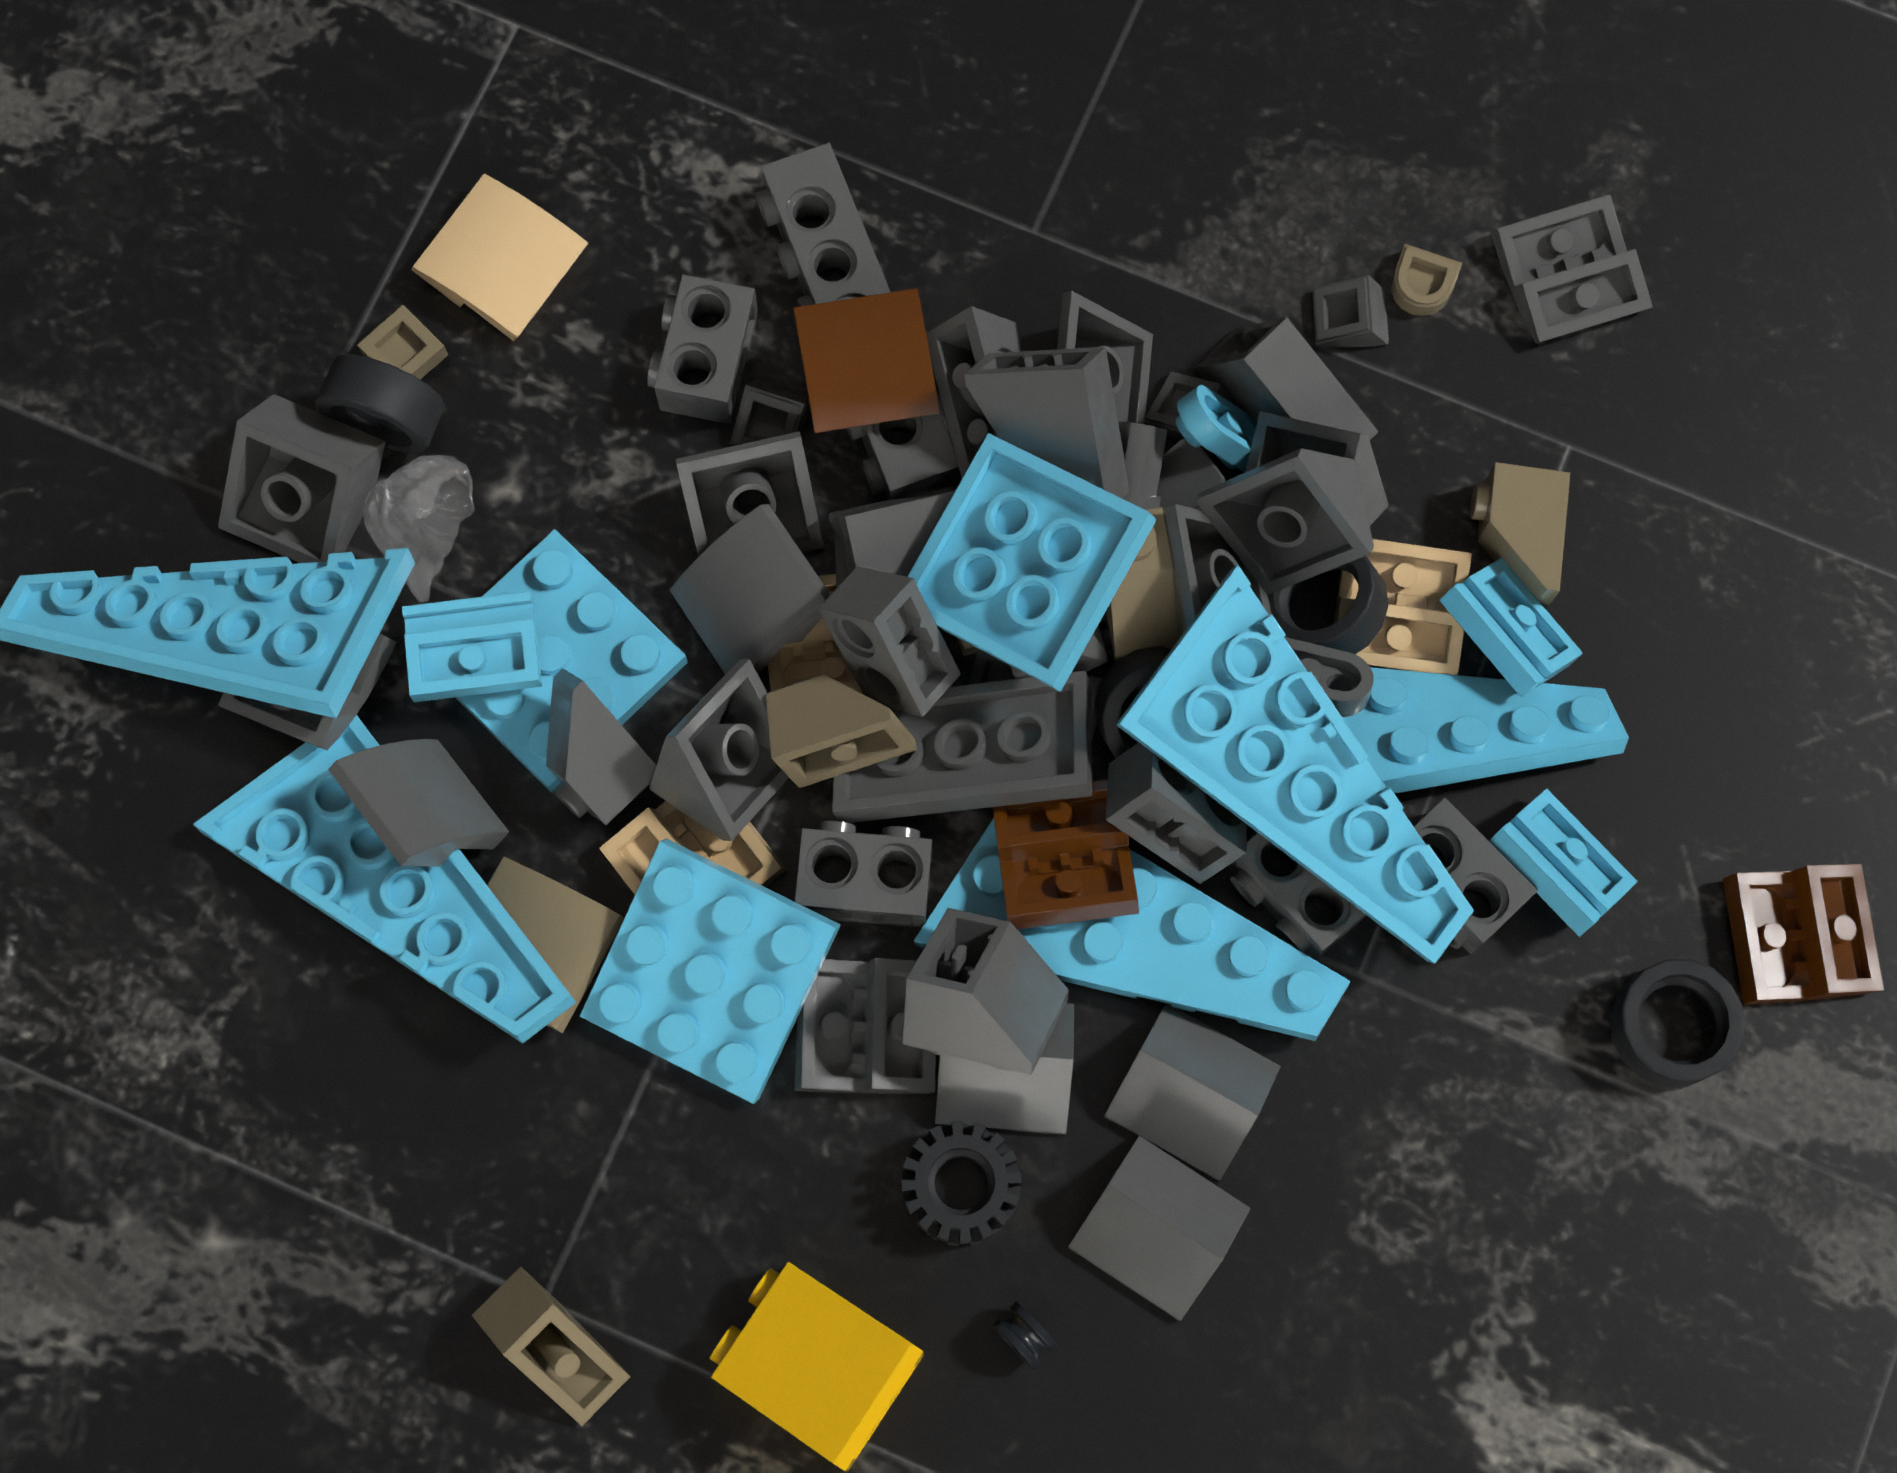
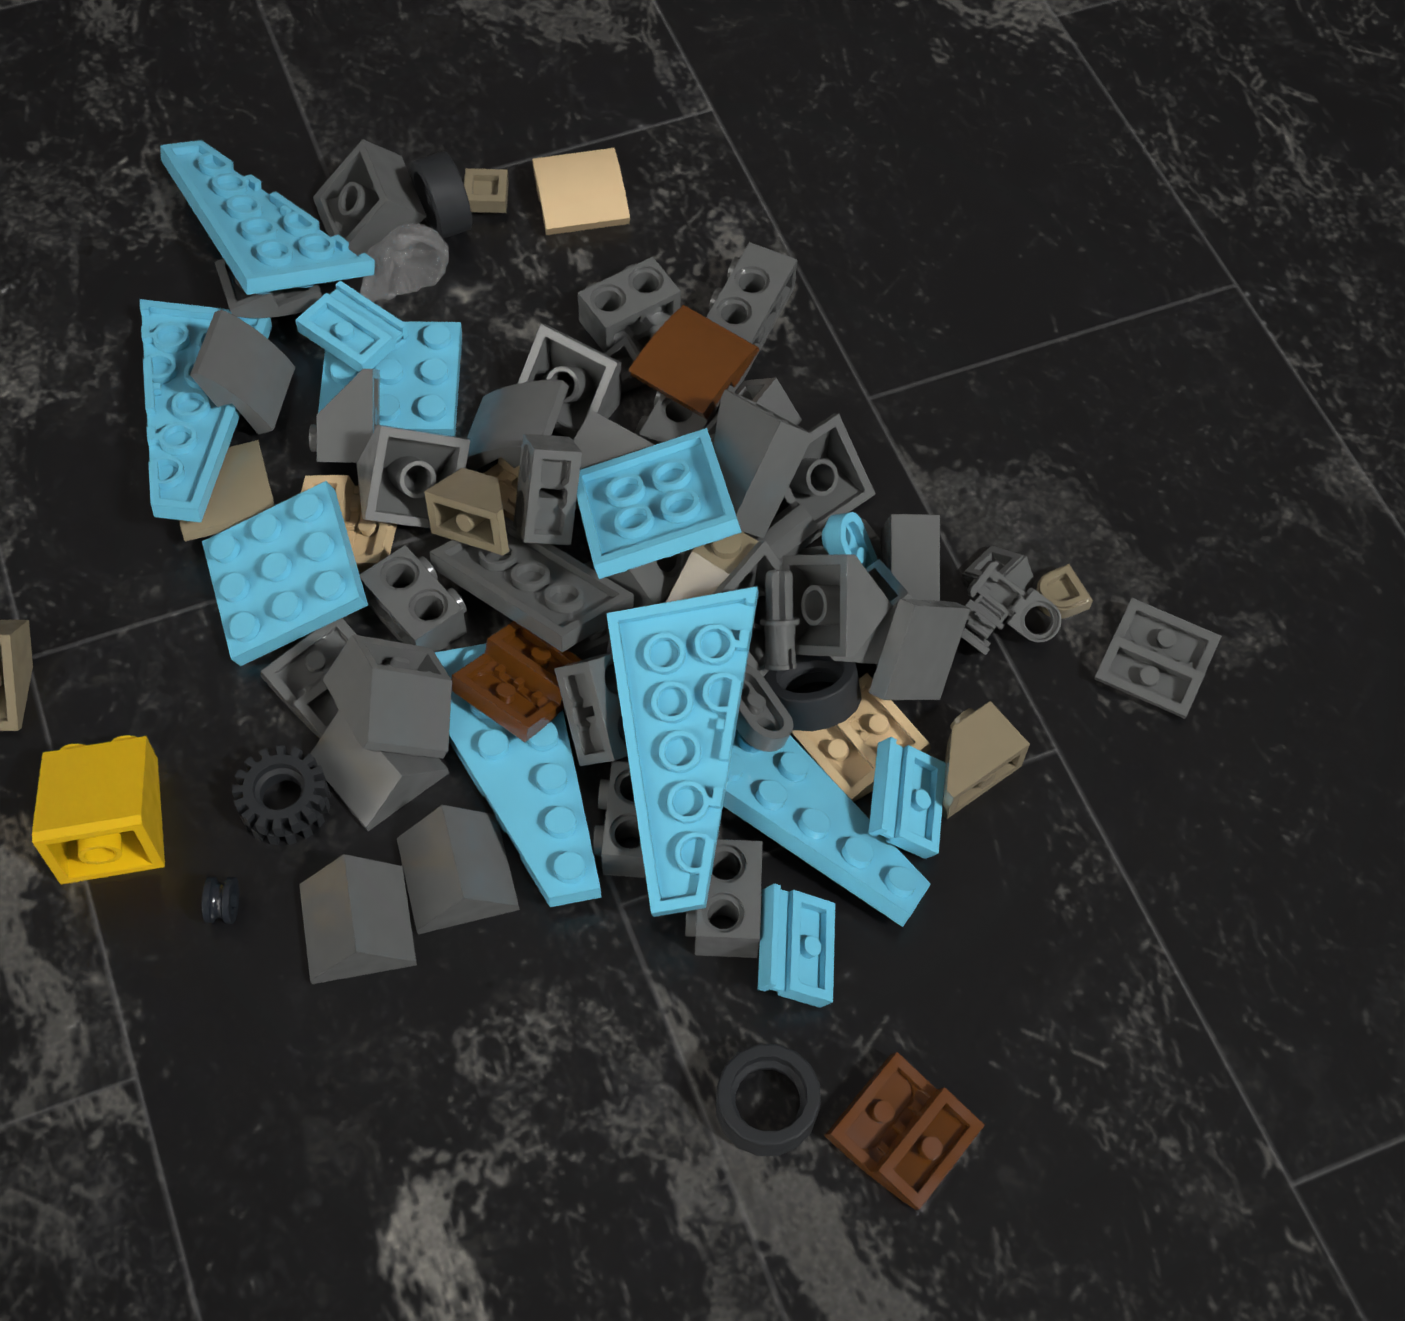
camera: 45 degrees right, 15 degrees down
none -> dark grey axle [760,570,800,671]
none -> dark grey tile [869,598,970,700]
none -> dark grey piece [961,560,1061,655]

